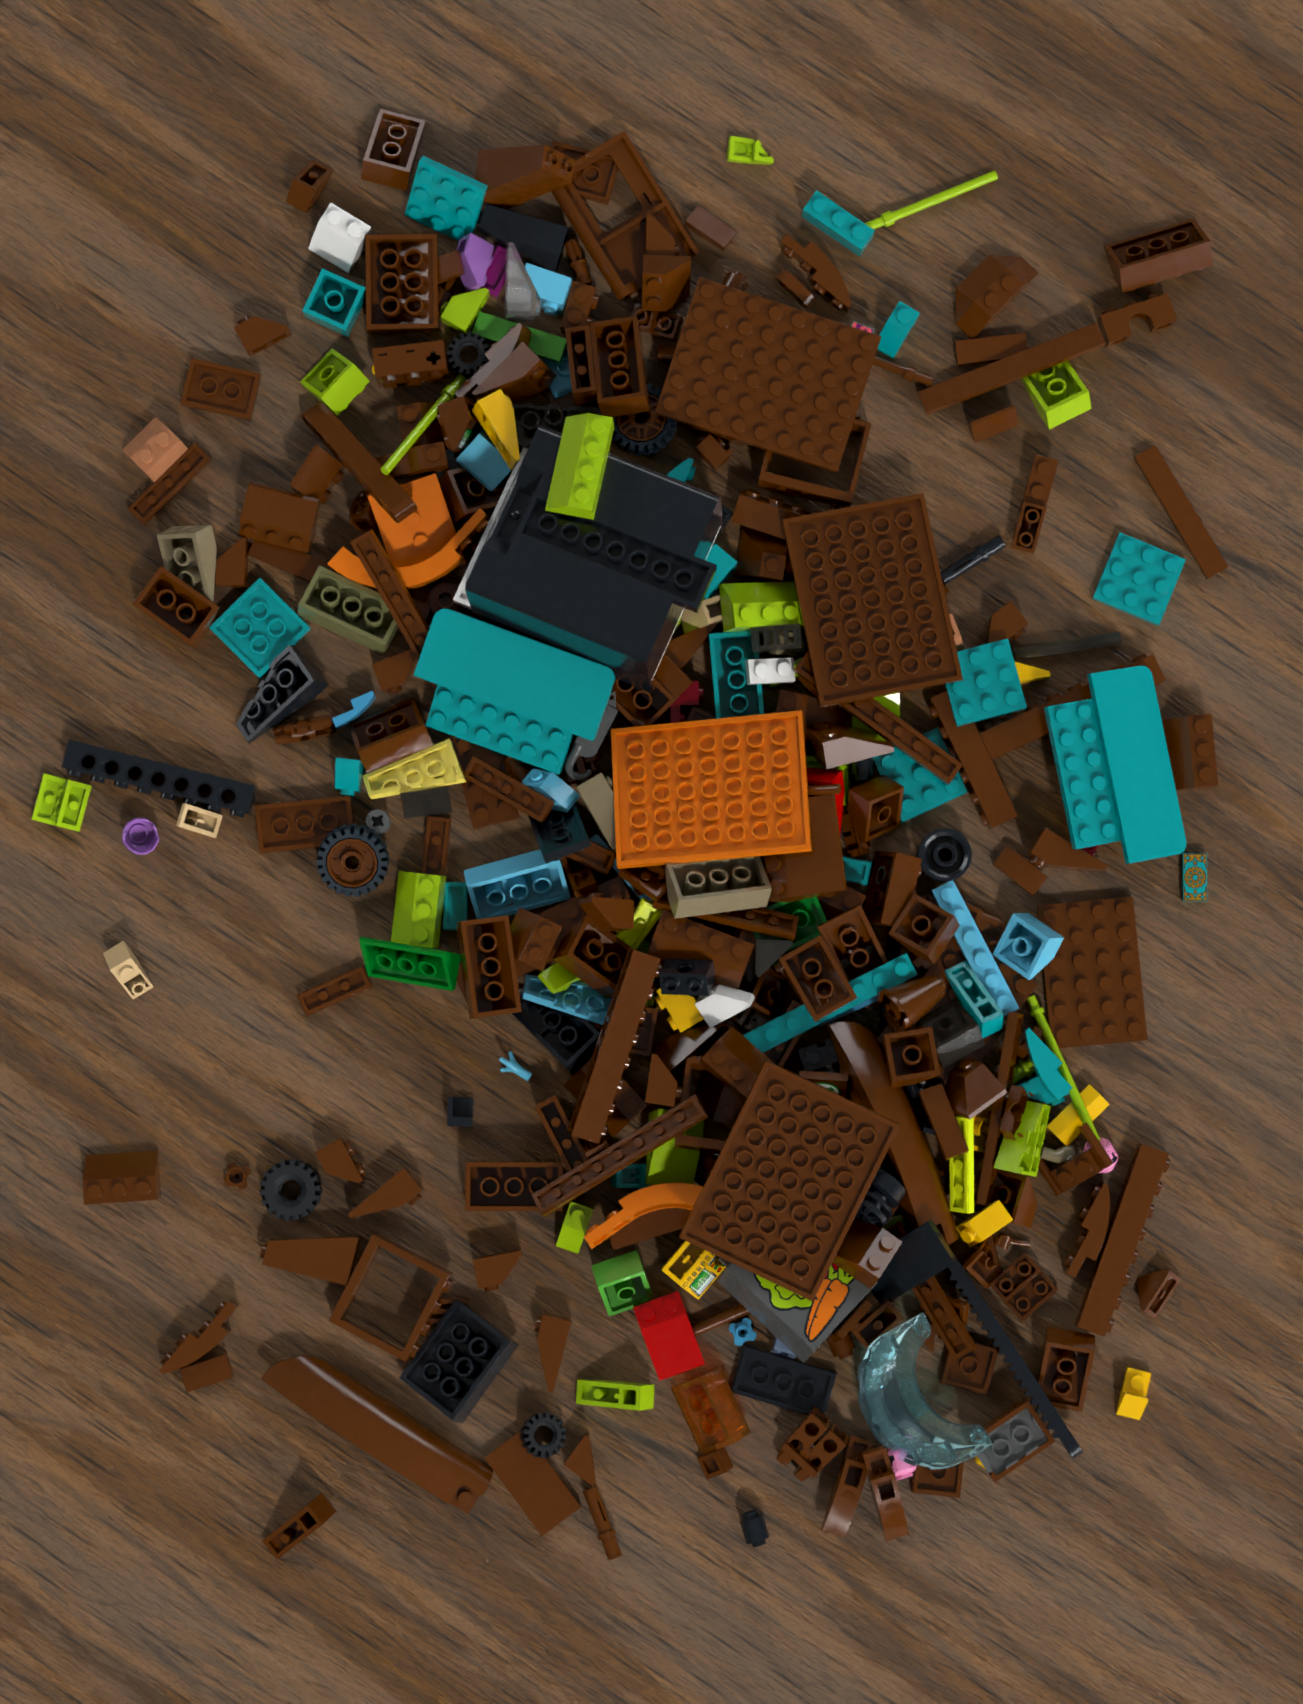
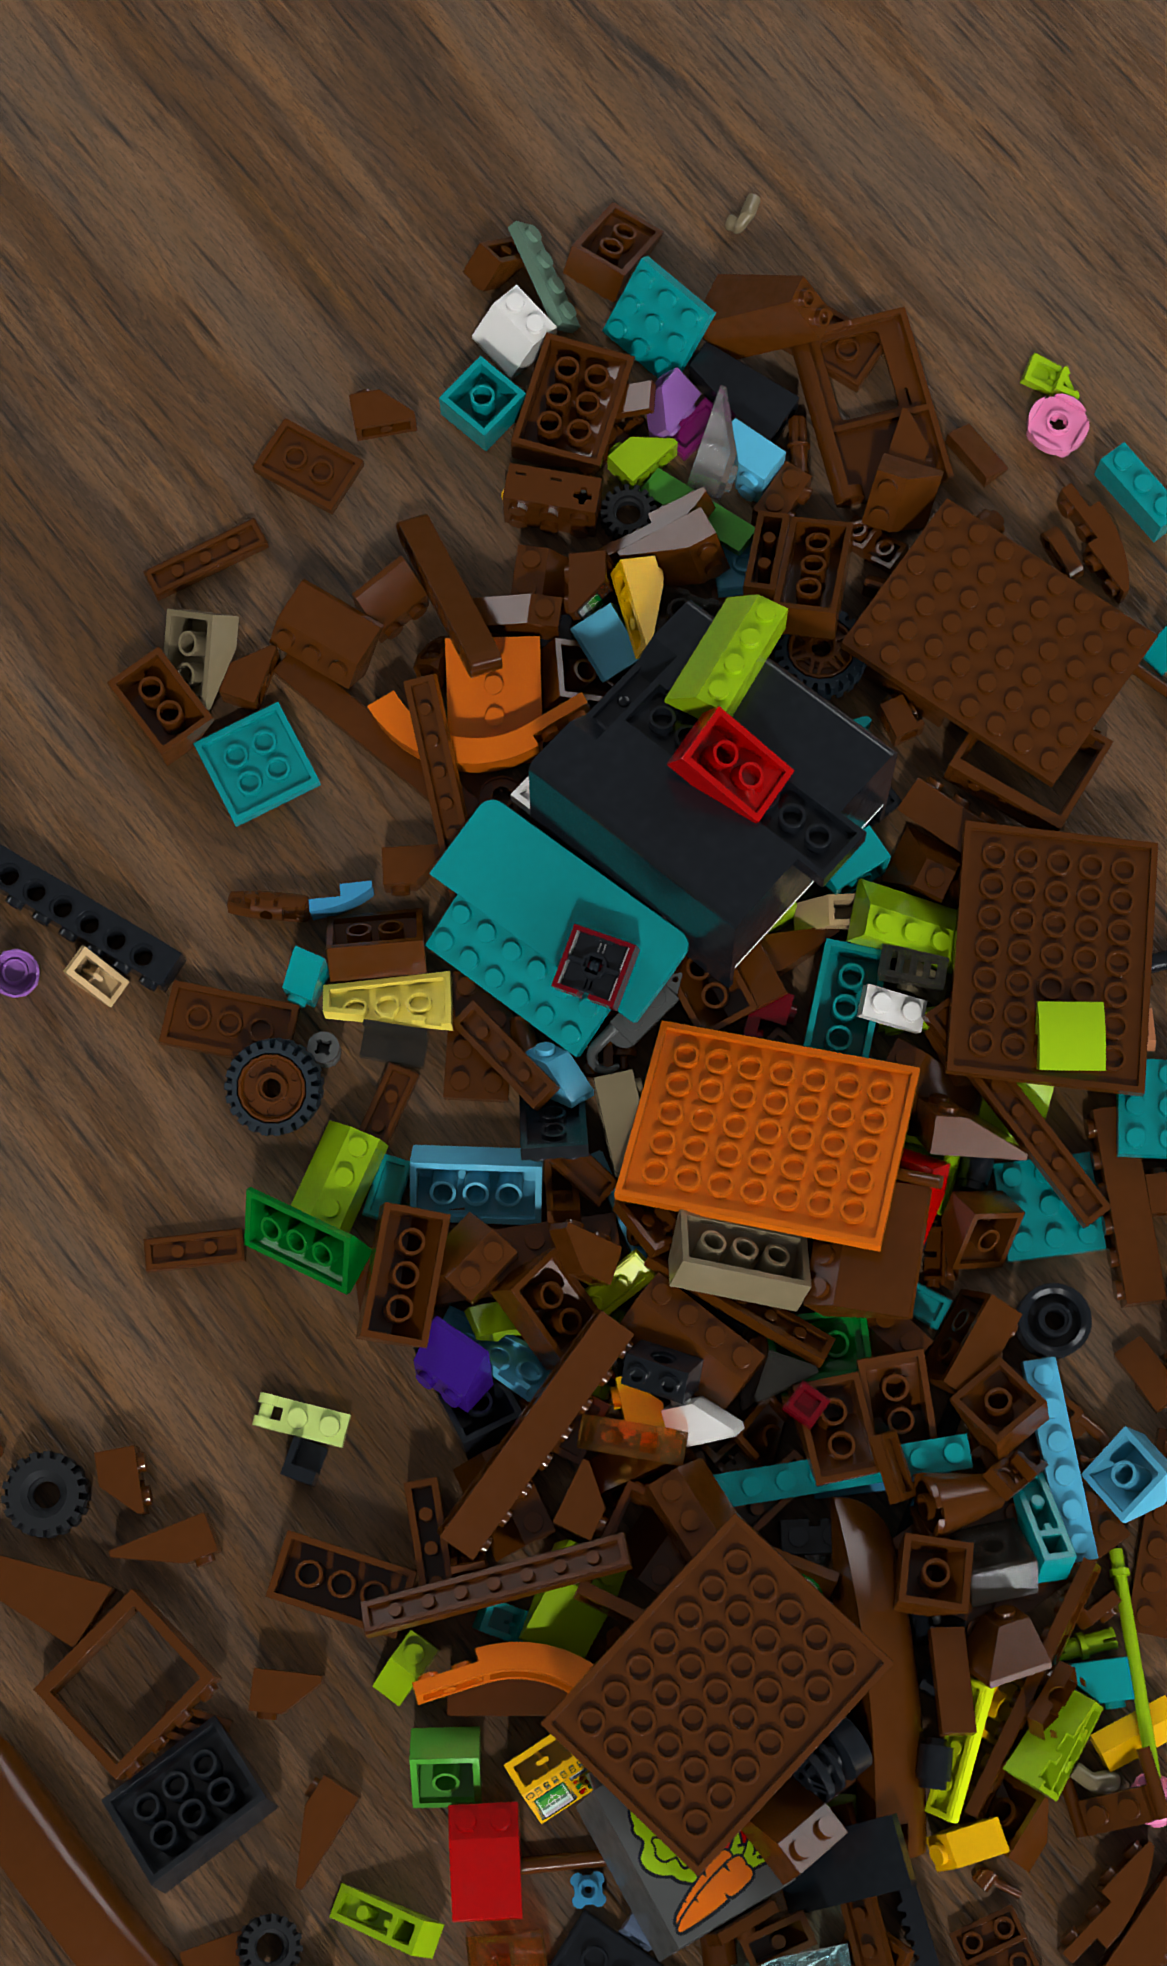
camera: 20 degrees right, 10 degrees down
nougat slope [122,417,188,482] -> none
black wedge [236,645,329,743] -> none
olive slope [298,565,398,655] -> none
lime slope [300,348,370,416] -> none
lime bar [380,374,466,475] -> none
medium azure bar [499,1051,532,1081] -> none
reddish brown slope [960,1234,1003,1289] -> none
teal slope [1023,1028,1073,1101] -> none
none -> yellowish green plate [252,1392,351,1448]
none -> dark purple slope [413,1316,493,1413]
none -> sand green plate [508,221,581,333]
none -> piece [551,924,640,1011]
none -> clear orange slope [576,1414,689,1466]
none -> red slope [666,706,795,824]
none -> dark tan arm [725,194,761,234]
none -> dark red tile [782,1380,831,1430]
none -> reddish brown tile [869,1429,916,1505]
none -> black brick [915,1737,954,1791]
none -> reddish brown slope [983,1450,1048,1502]
none -> bright pink plate [1026,394,1089,457]
none -> lime slope [1035,1001,1106,1071]

